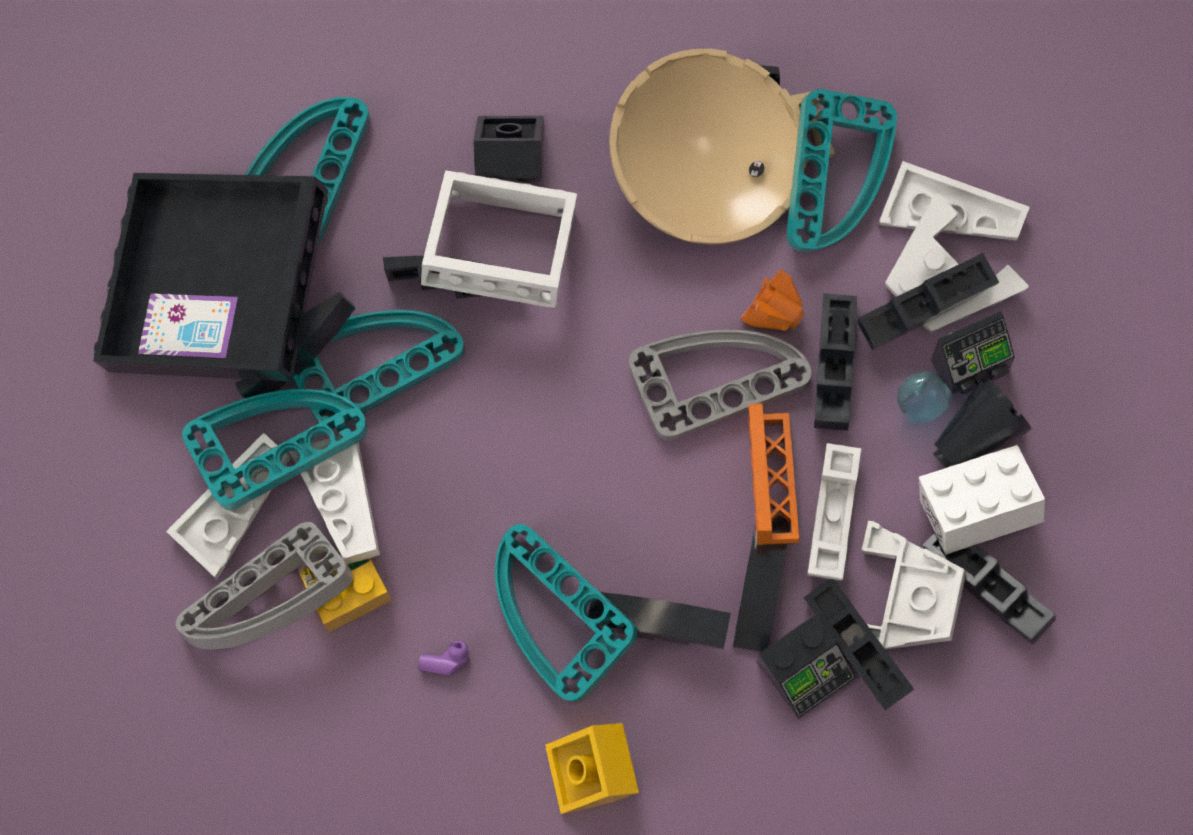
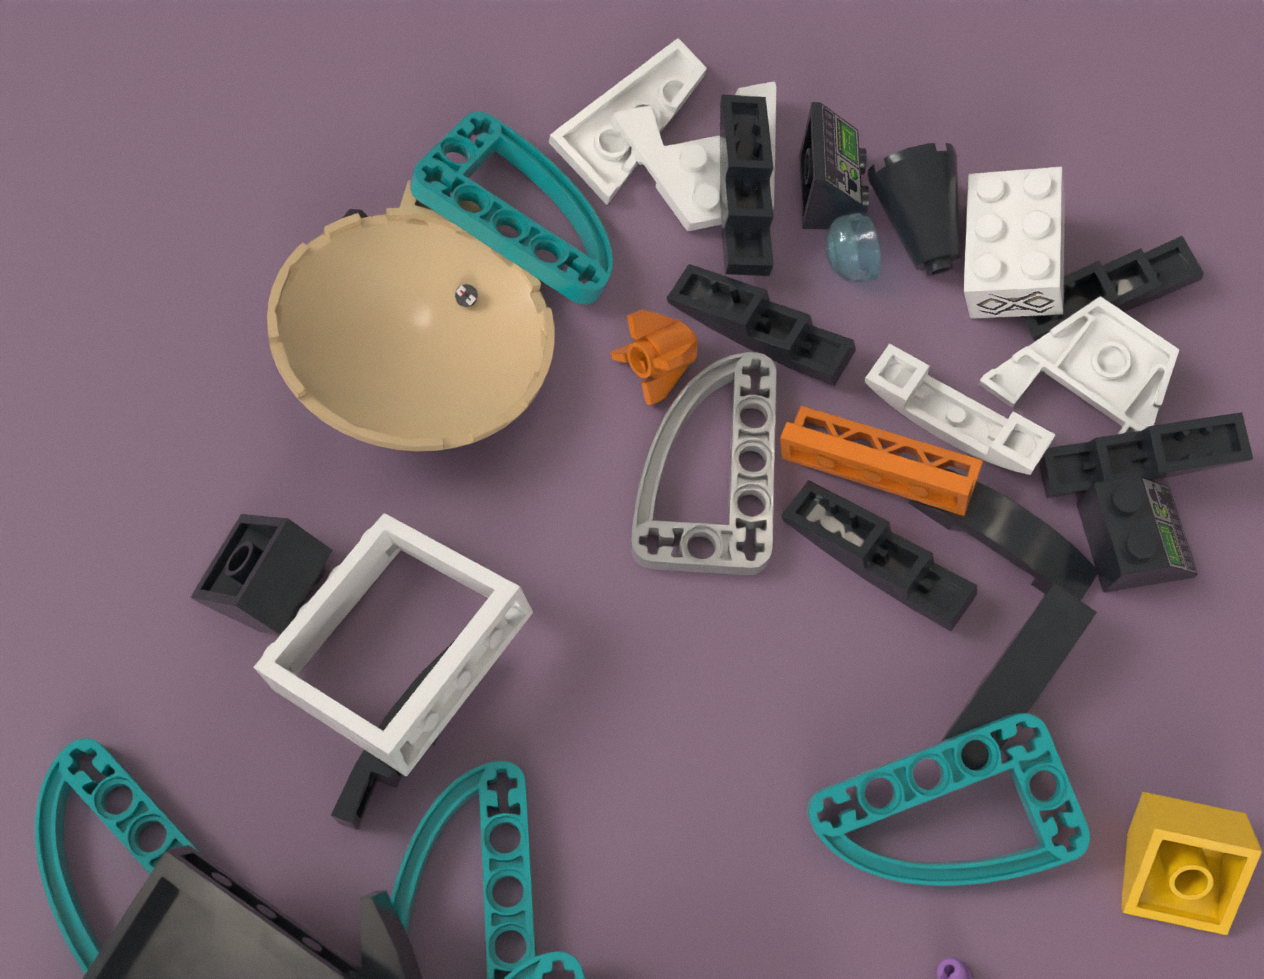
camera: 75 degrees left, 5 degrees down
none -> black slope [782,480,977,632]

